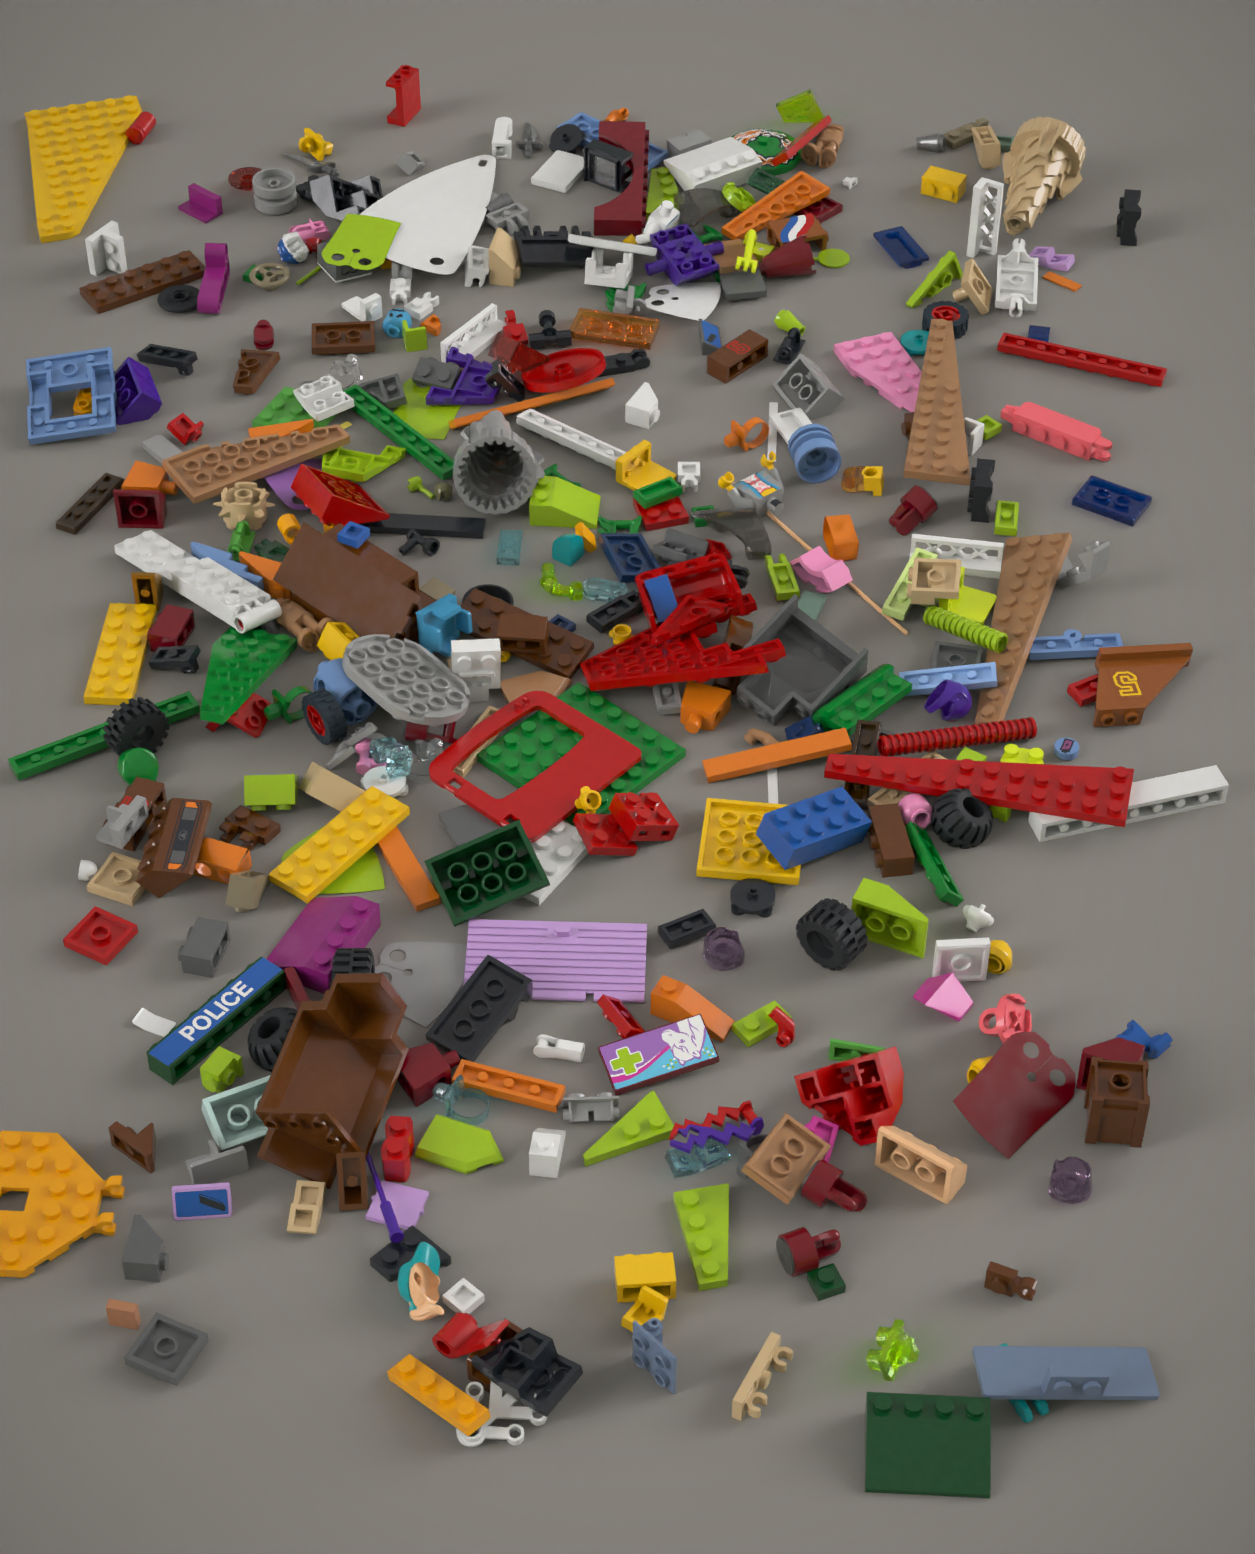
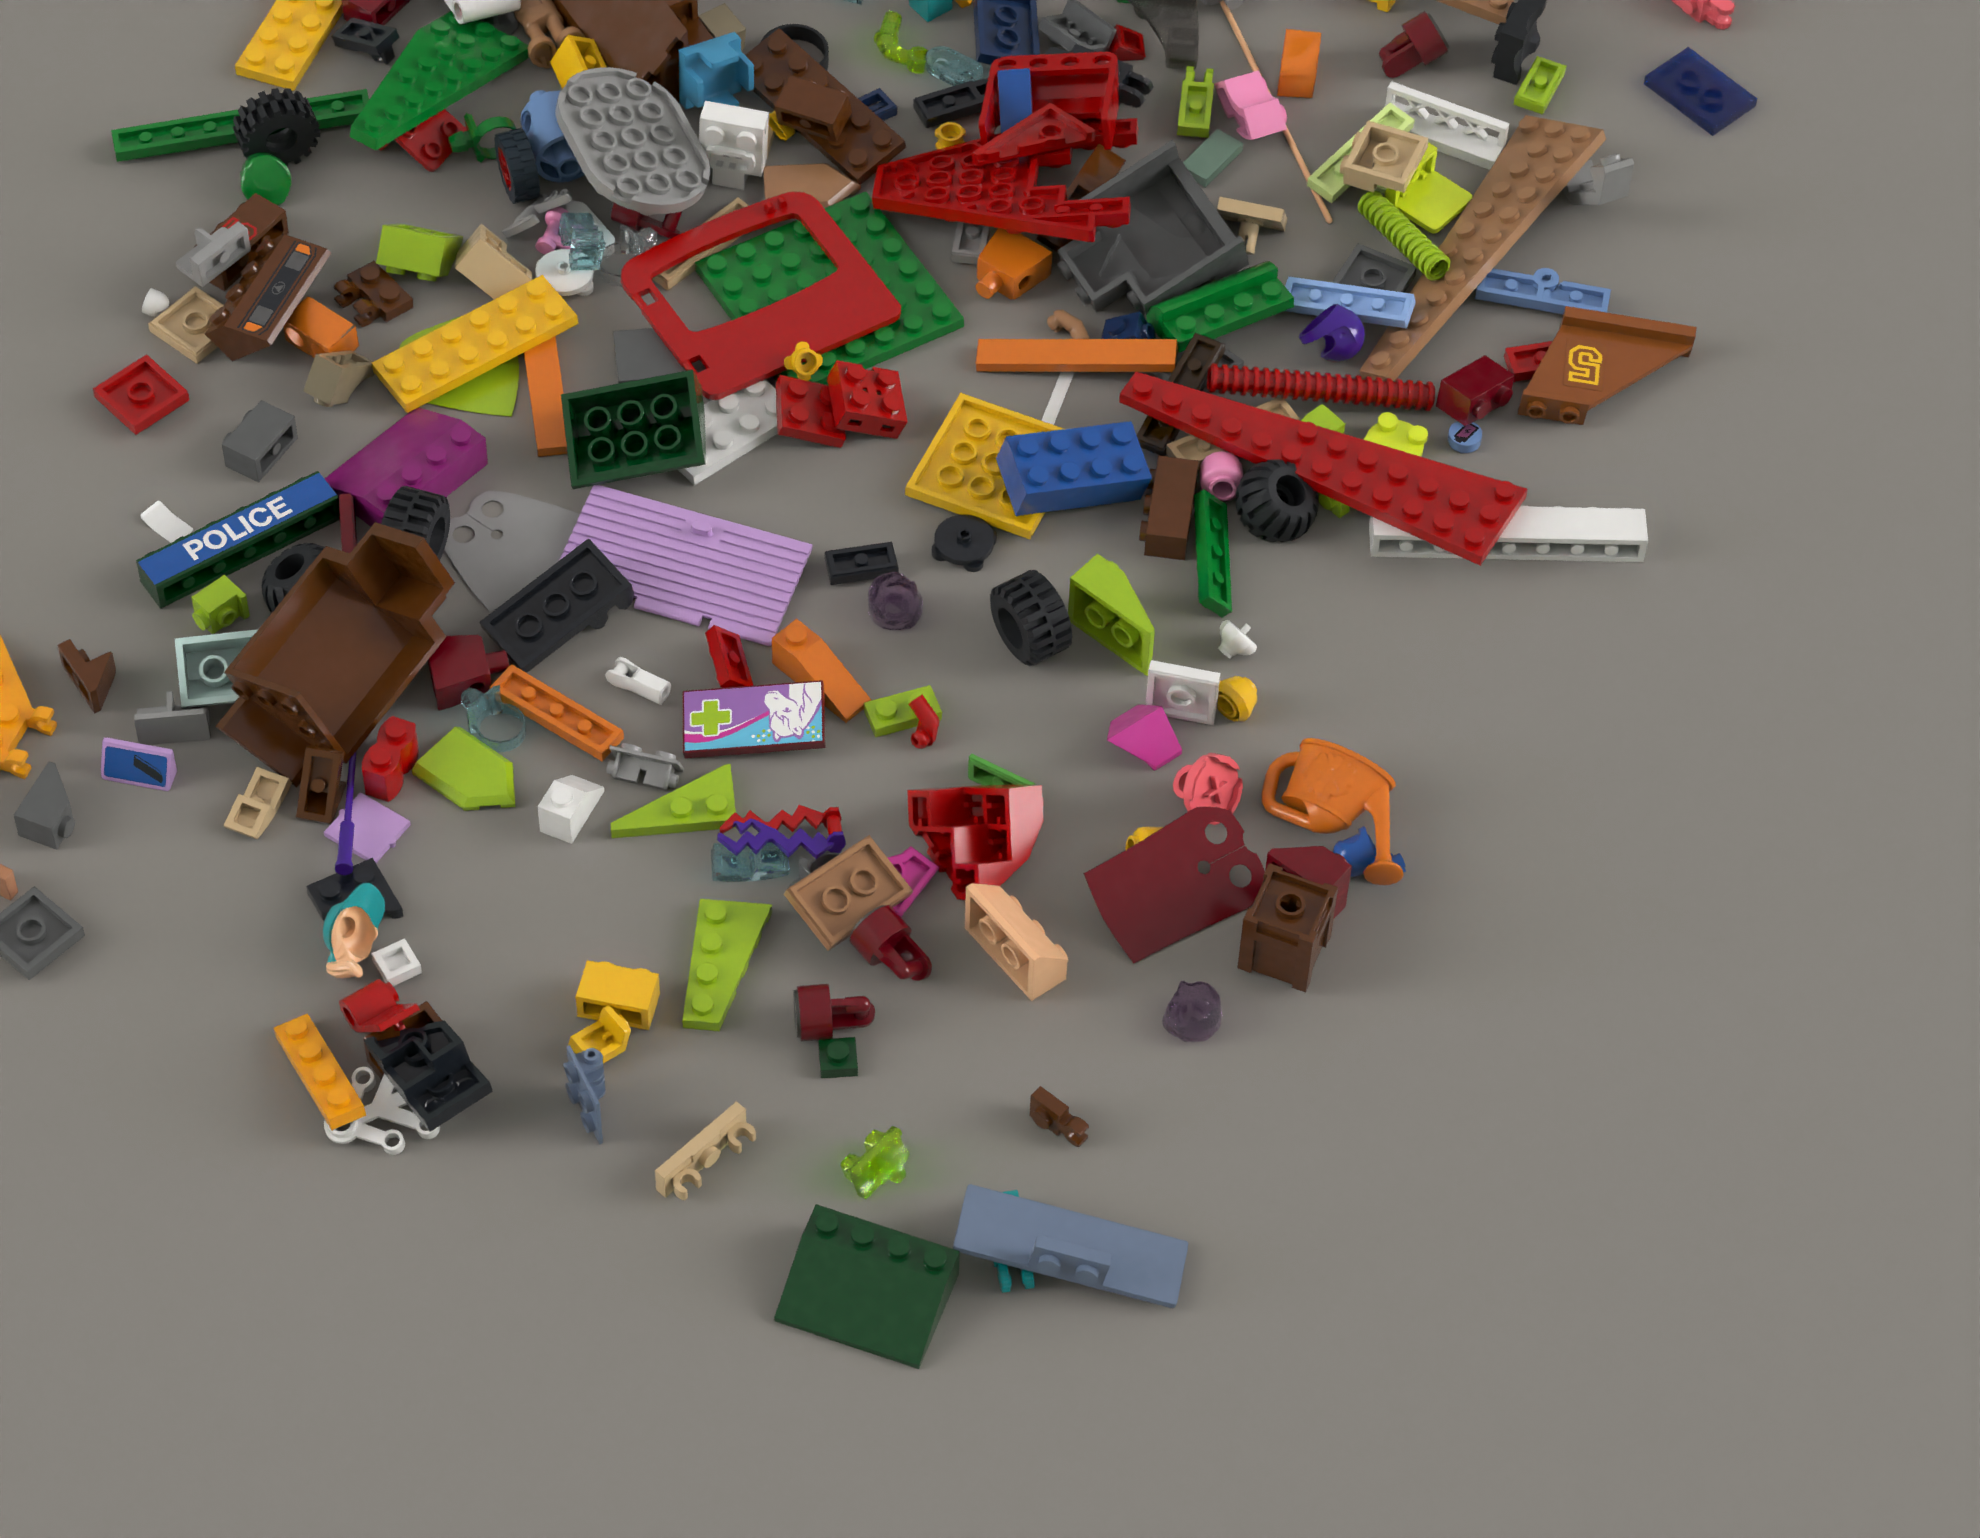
camera: 15 degrees right, 10 degrees up
none -> tan tile [1217,197,1287,255]
none -> orange piece [1261,738,1403,885]
none -> dark red brick [1436,355,1515,426]

